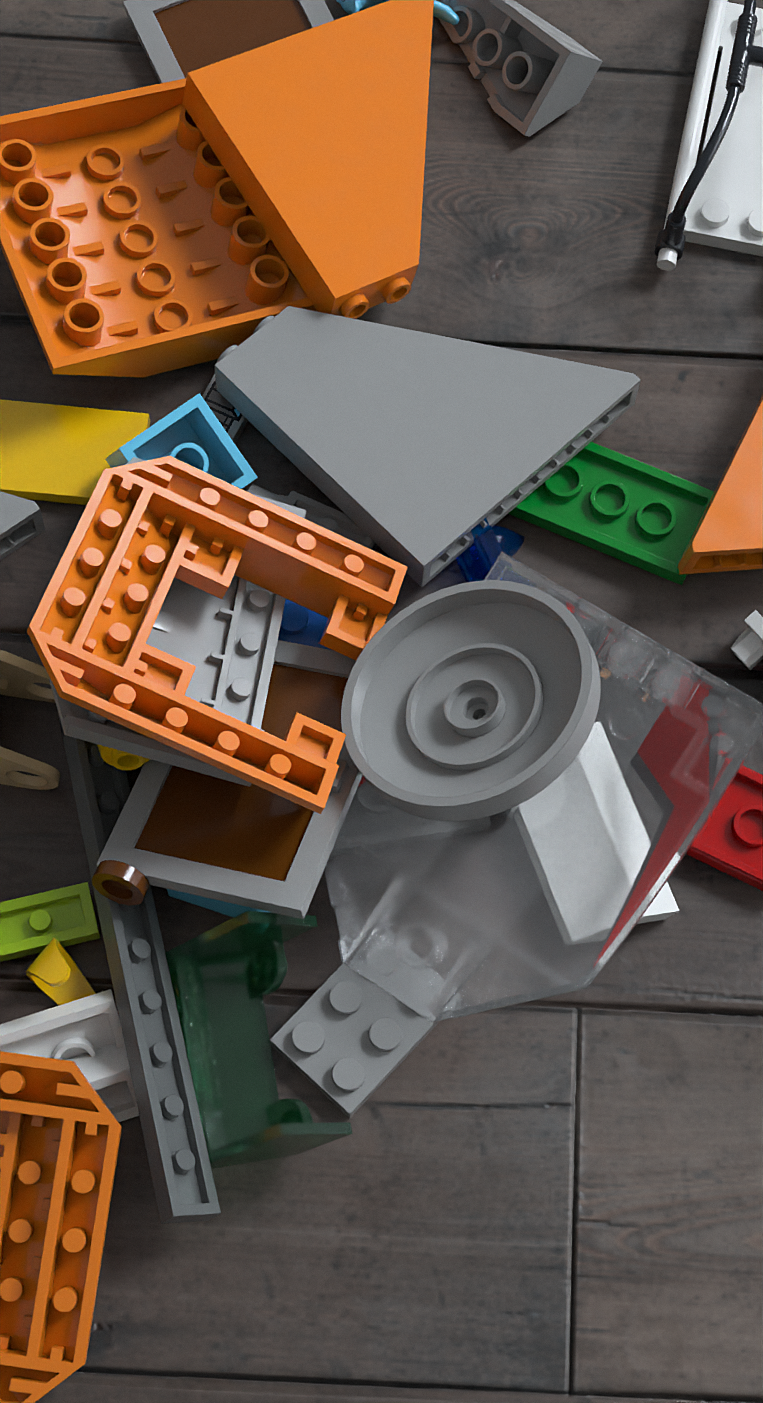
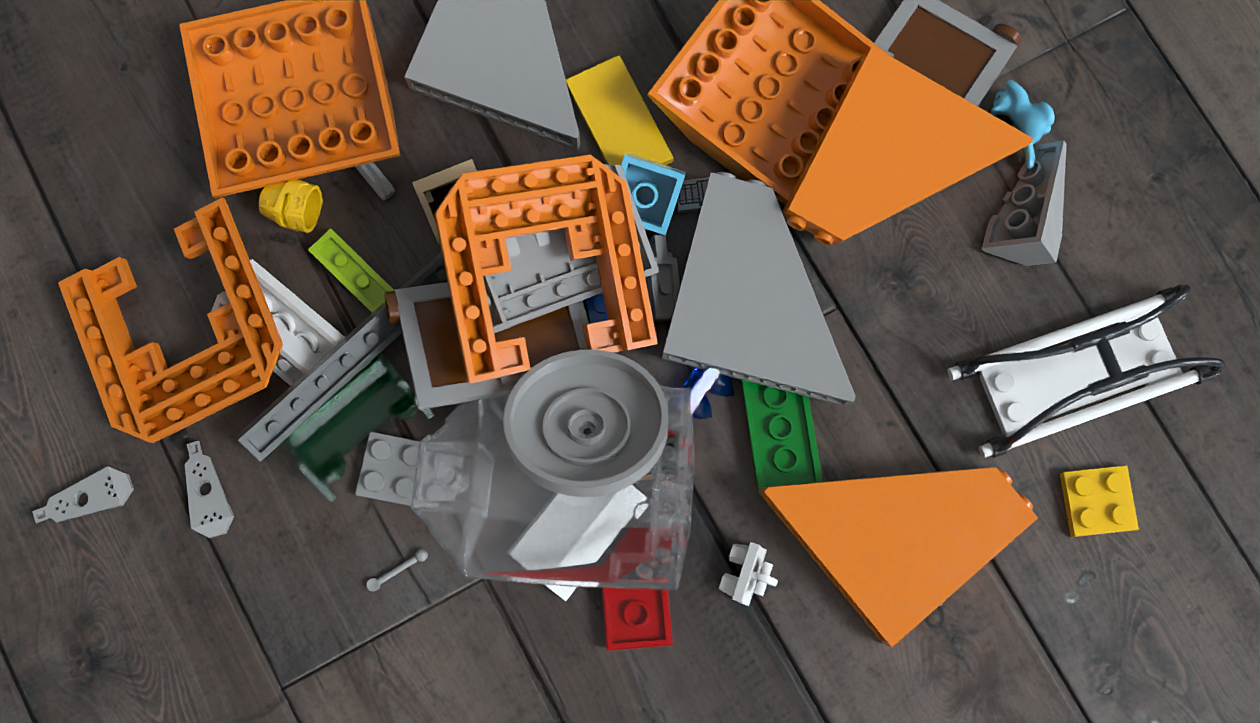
camera: 60 degrees right, 10 degrees up
yellow helmet [25,938,96,1006] -> none
none -> light grey piece [185,441,234,538]
none -> light grey hinge [366,549,428,591]

